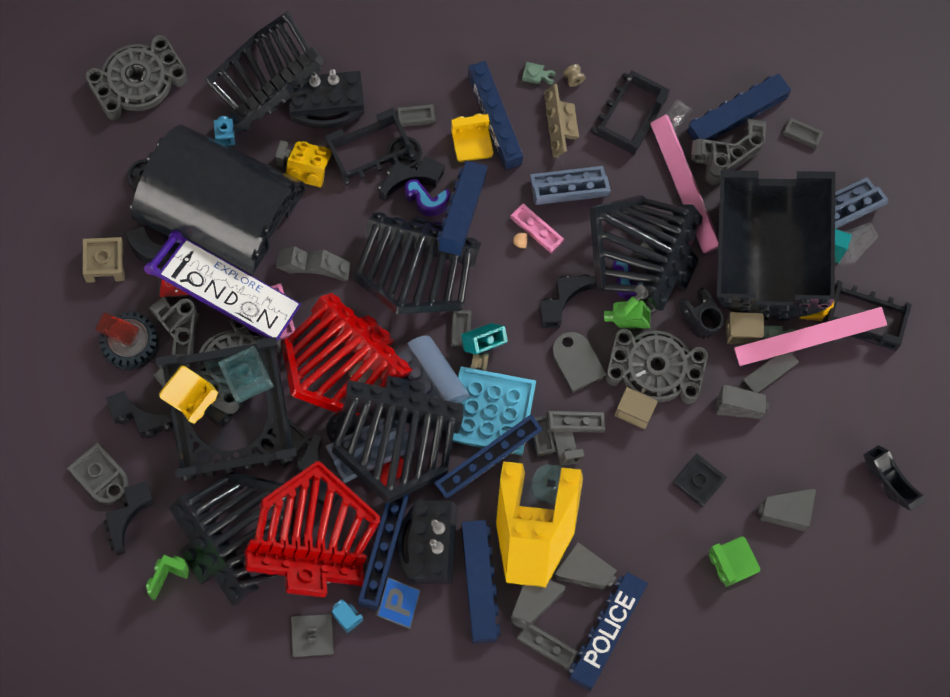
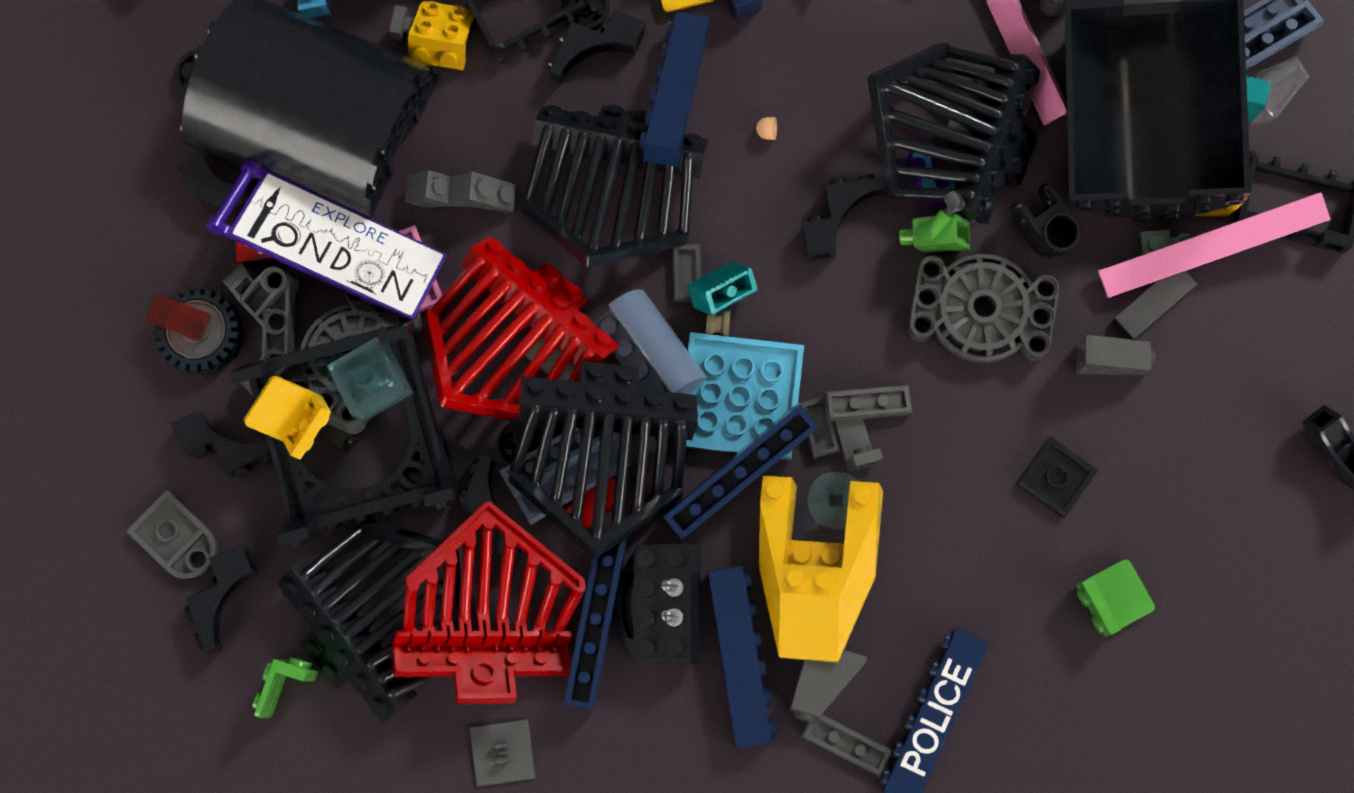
camera: 10 degrees right, 10 degrees up
dark tan panel [83,237,125,283] -> none
dark azure brick [332,600,363,633] -> none
blue piece [376,577,421,629] -> none
dark purple animal [405,179,450,217] -> none
bright pink tile [510,204,564,254] -> none
sand blue brick [530,166,611,205] -> none
dark grey tile [552,332,606,393] -> none
dark grey slope [554,543,617,590] -> none
dark tan piece [614,387,657,429] -> none
dark tan piece [726,312,764,345] -> none
dark grey slope [758,489,816,531] -> none

